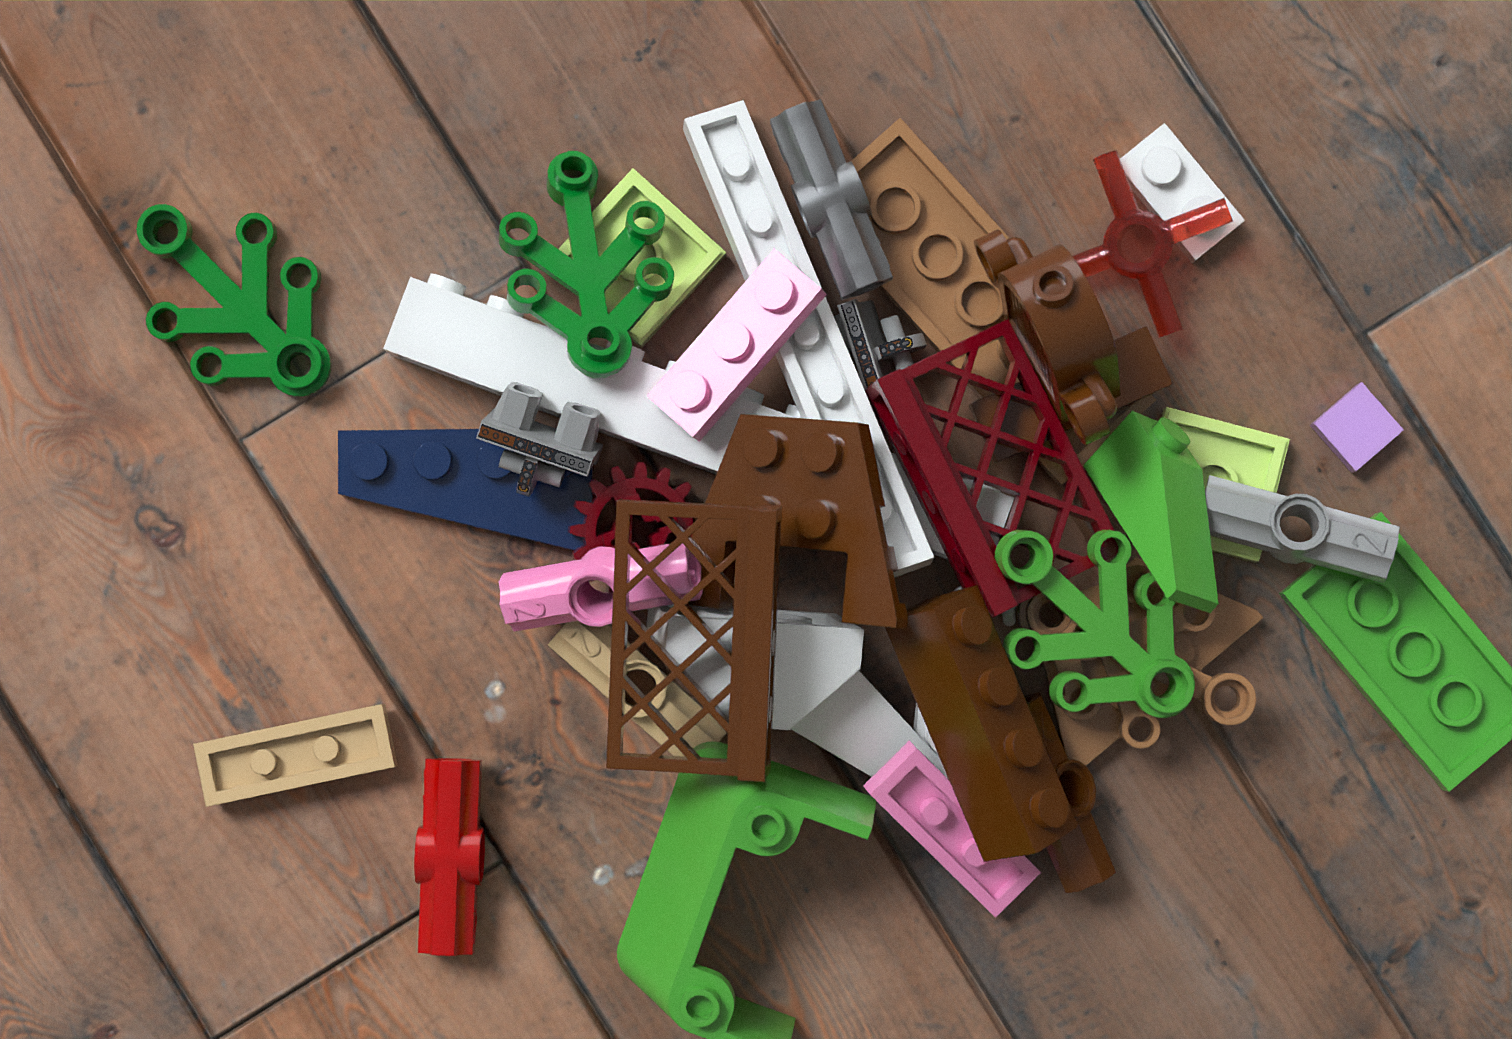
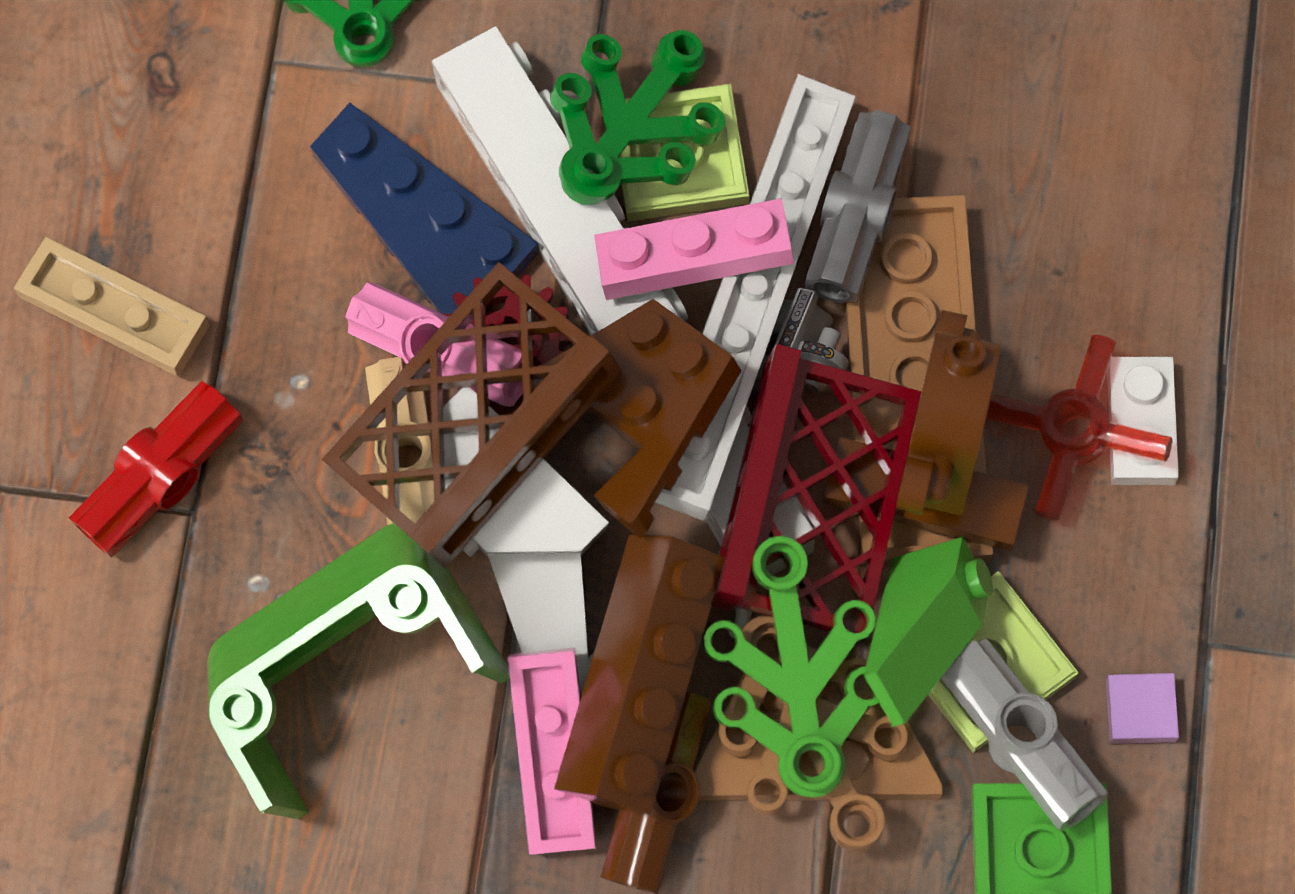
camera: 40 degrees right, 15 degrees down
light grey hips [476,382,603,497] -> none

